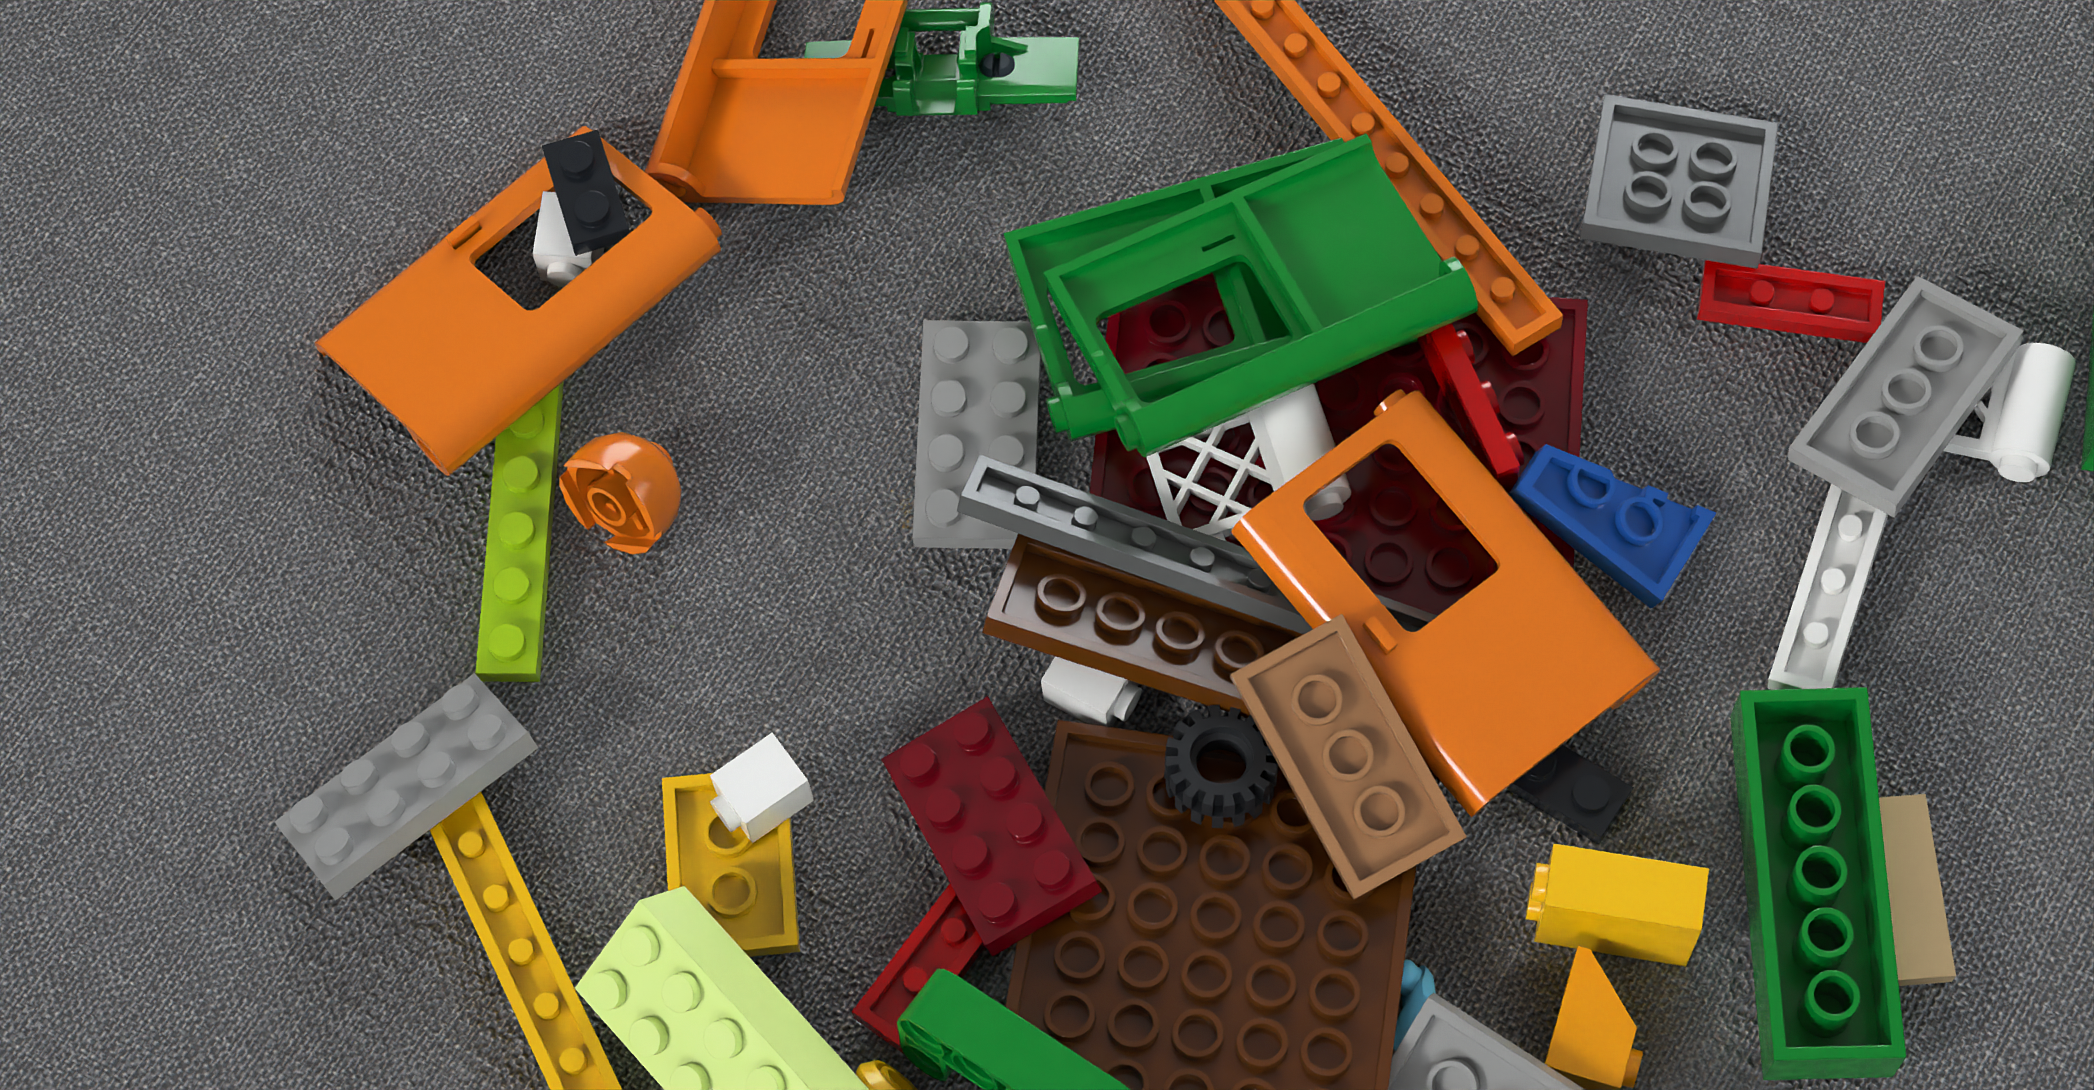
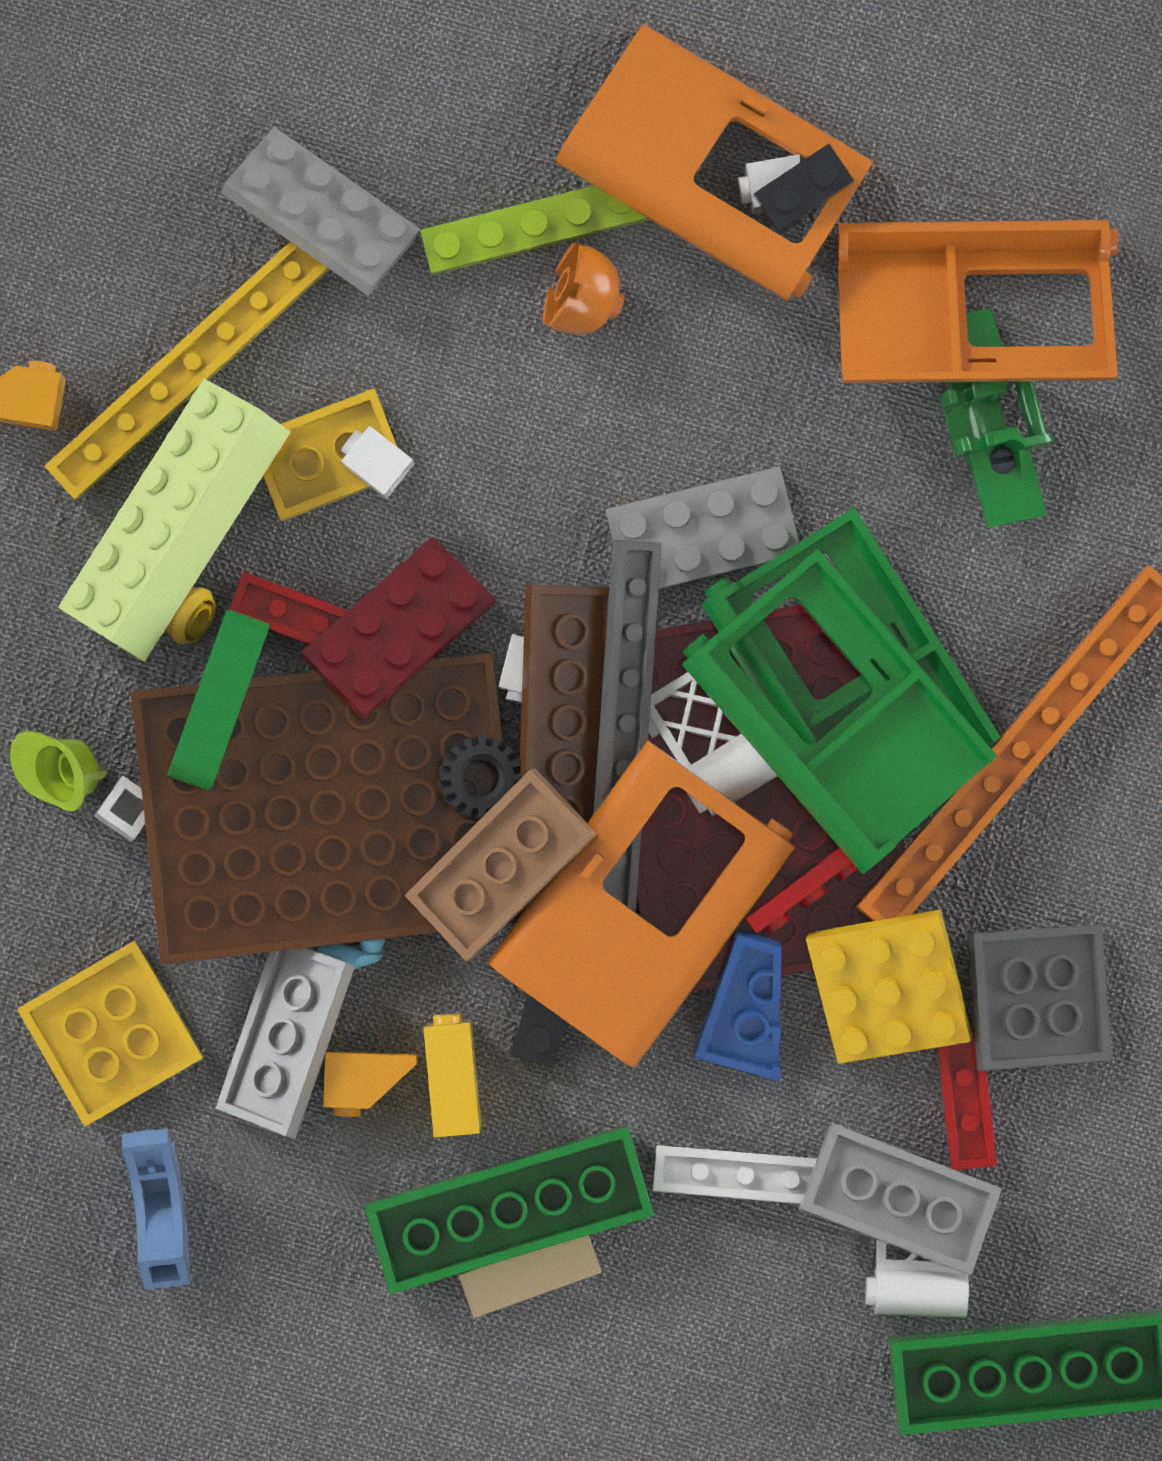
camera: 70 degrees right, 20 degrees up
none -> yellow plate [806,909,972,1064]

